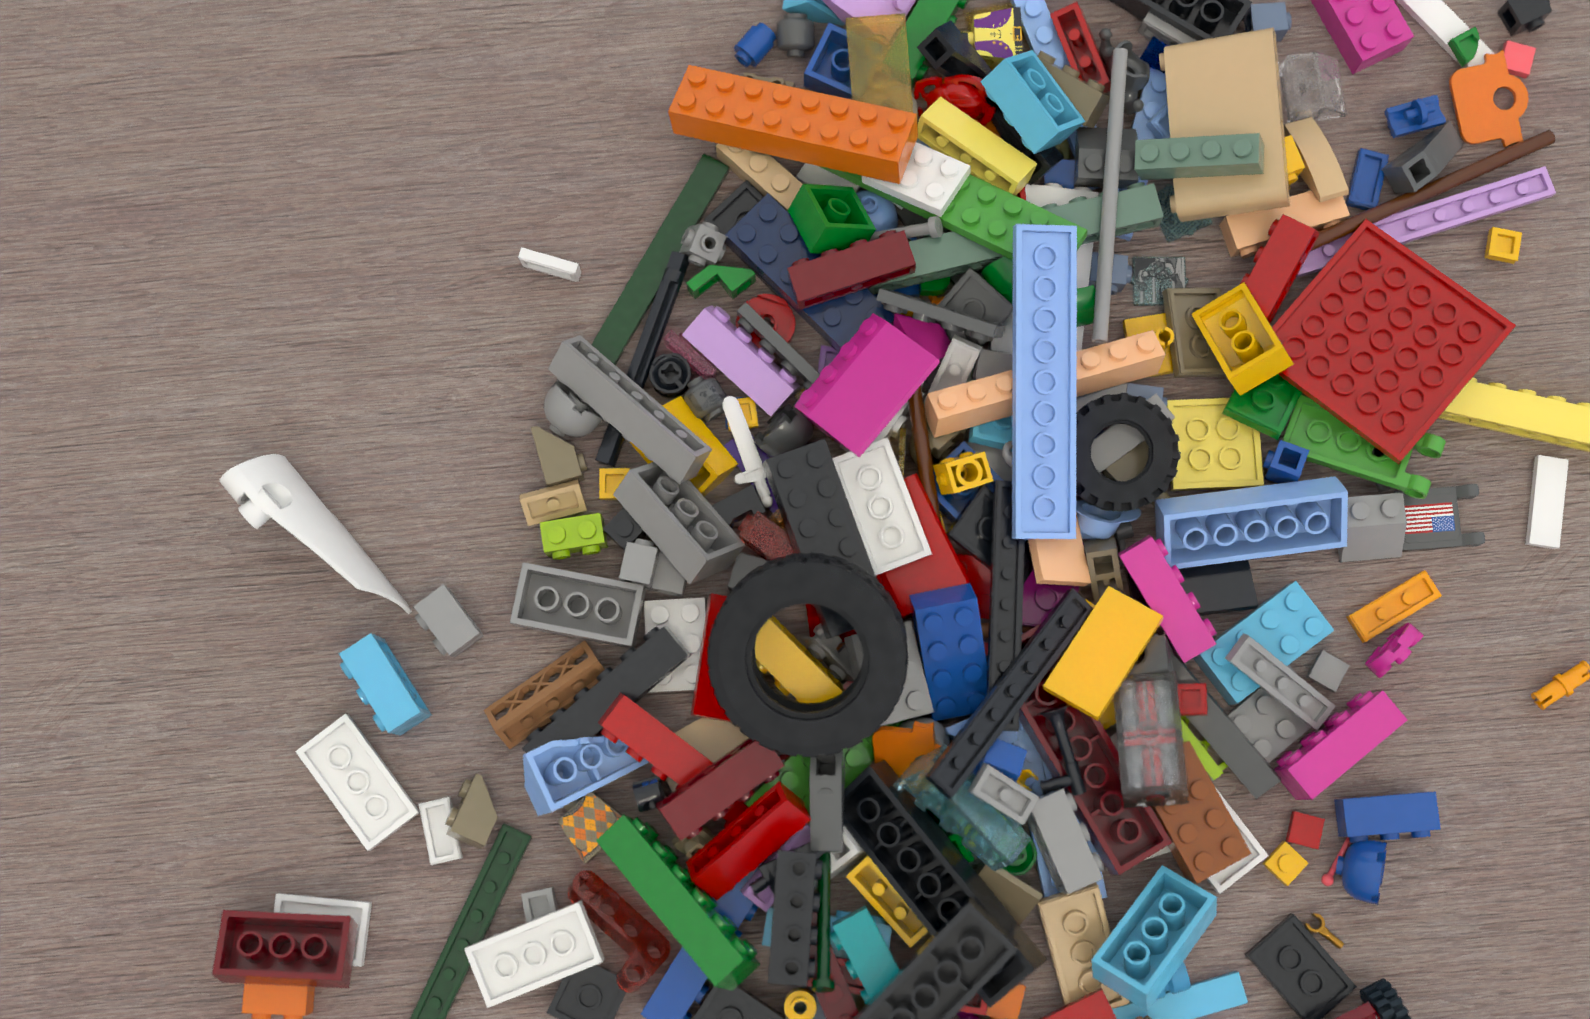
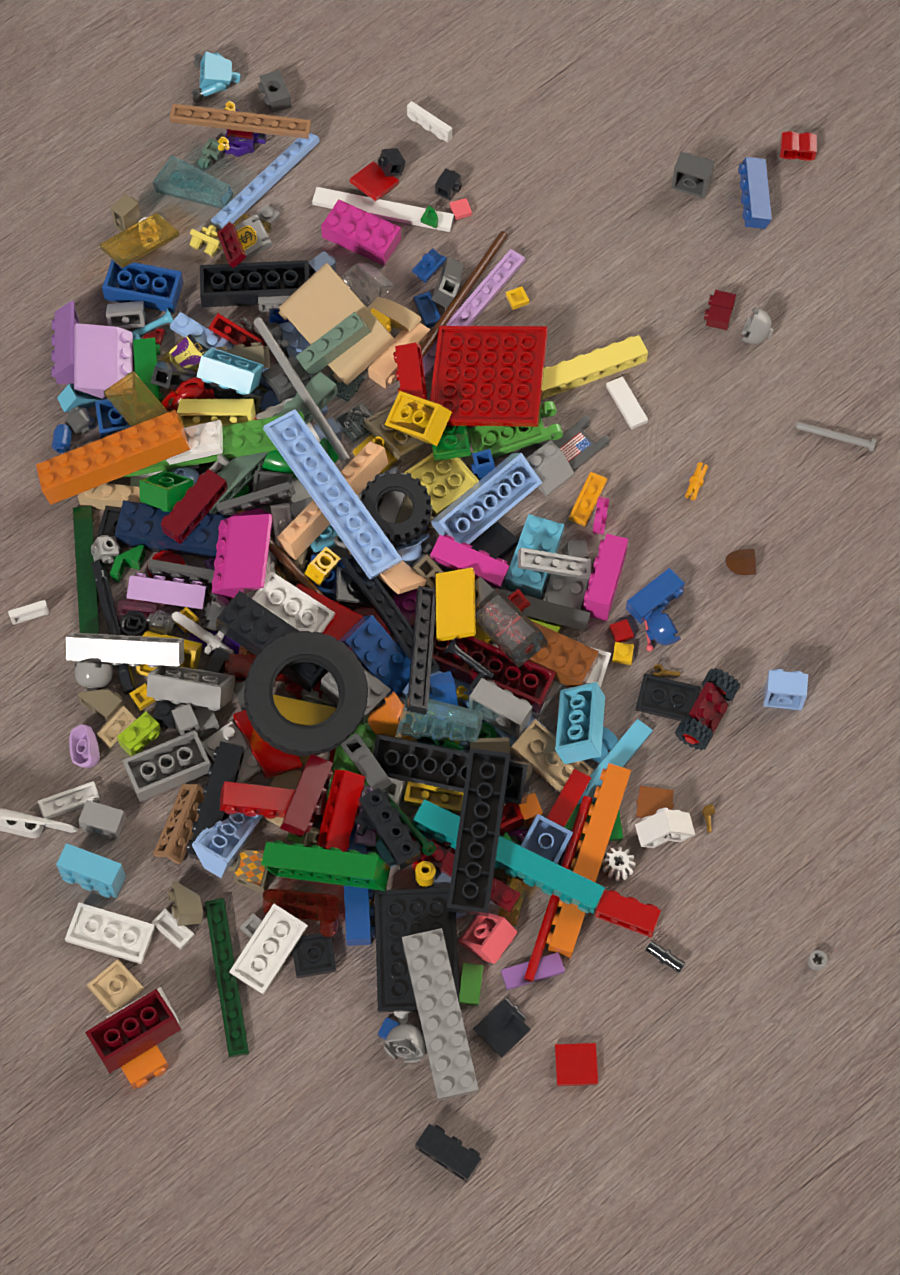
camera: 35 degrees left, 15 degrees down
black leg [632,776,666,813] -> none
light grey plate [968,763,1039,825] -> none
orange piece [1449,50,1529,148] -> none
none -> white tile [38,781,101,819]
none -> lavender piece [69,725,100,768]
none -> tan tile [87,959,145,1014]
none -> reddish brown brick [725,549,756,575]

